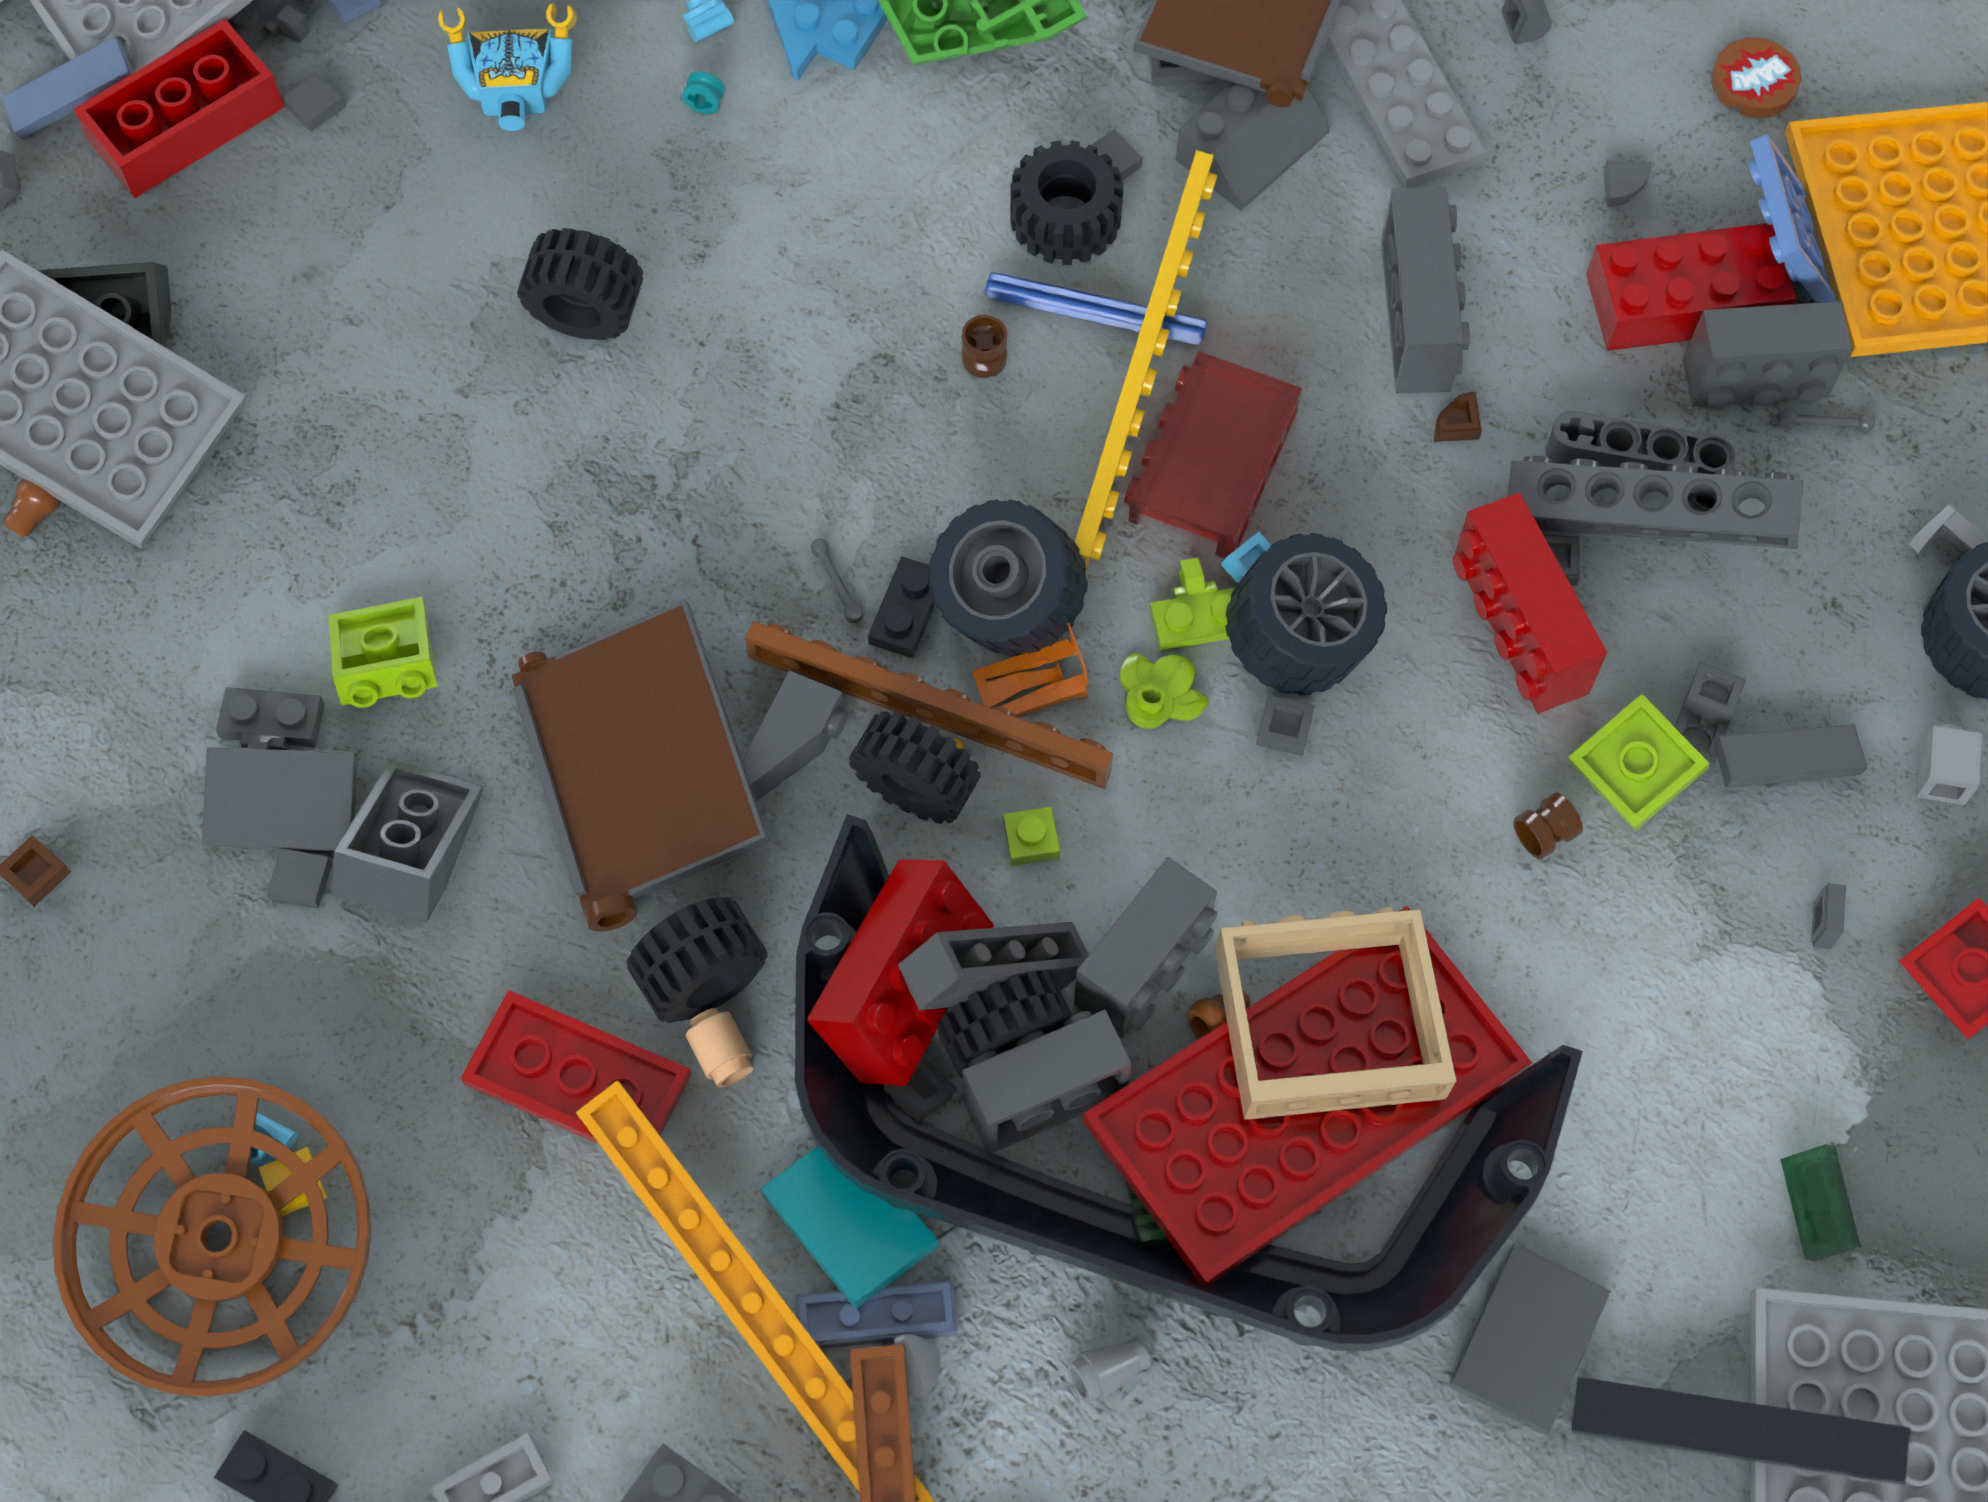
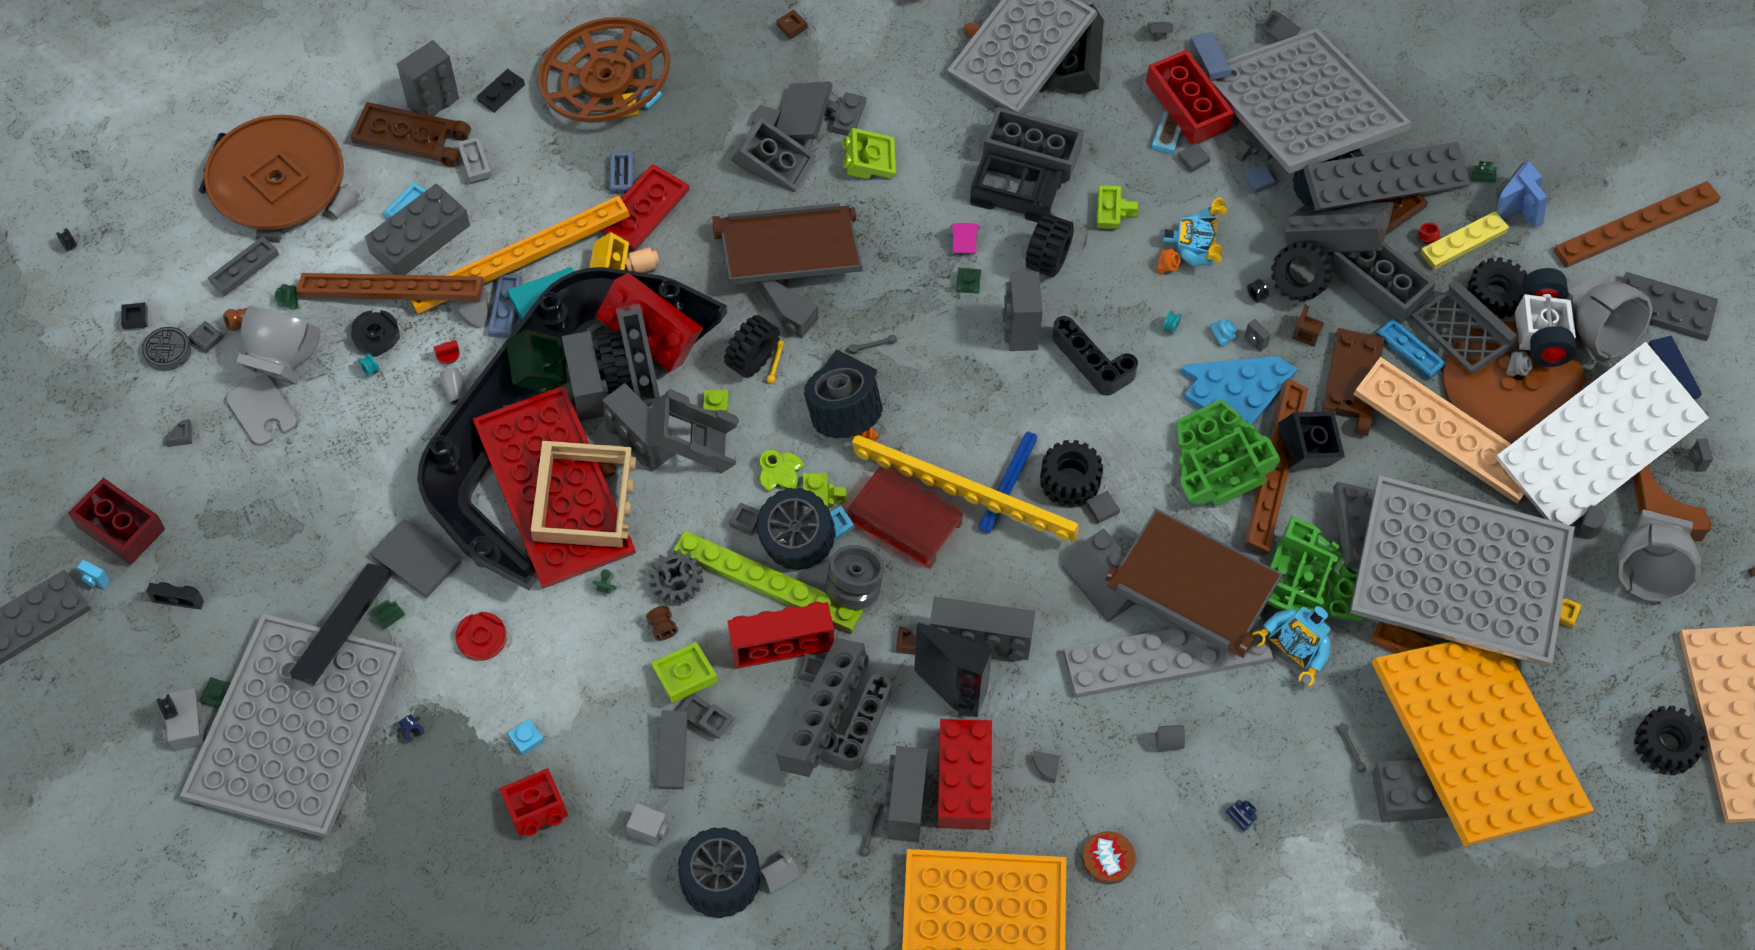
camera: 100 degrees right, 5 degrees down
black tyre [626,897,768,1023] -> none
dark orange plate [745,621,1113,789] -> none
reddish brown wheel [962,315,1007,378] -> none
orange piece [972,623,1089,718] -> none
medium blue plate [1748,134,1837,303] -> none
clear green plate [1780,1144,1861,1261] -> none
dark grey tile [1811,883,1846,949] -> none
none -> clear green plate [374,600,405,630]
none -> dark blue plate [396,714,425,742]
none -> red plate [433,340,460,364]
none -> red tile [456,612,507,661]
none -> clear green piece [506,329,568,392]
none -> medium azure plate [507,719,544,756]
none -> yellow brick [589,232,629,270]
none -> clear green plate [592,569,617,594]
none -> sand blue tile [610,152,634,194]
none -> dark grey piece [649,389,739,473]
none -> dark grey gear [649,549,704,604]
none -> lime plate [674,530,863,634]
none -> dark grey wheel [825,545,885,609]
none -> black slope [914,622,993,717]
none -> dark pink tile [951,223,979,253]
none -> clear green plate [956,267,981,294]
none -> black piece [970,151,1063,223]
none -> dark grey brick [983,107,1084,181]
none -> dark grey brick [1002,271,1043,351]
none -> black beam [1052,316,1138,396]
none -> lime hinge [1097,185,1138,229]
none -> tile [1152,111,1181,155]
none -> orange plate [1156,248,1181,274]

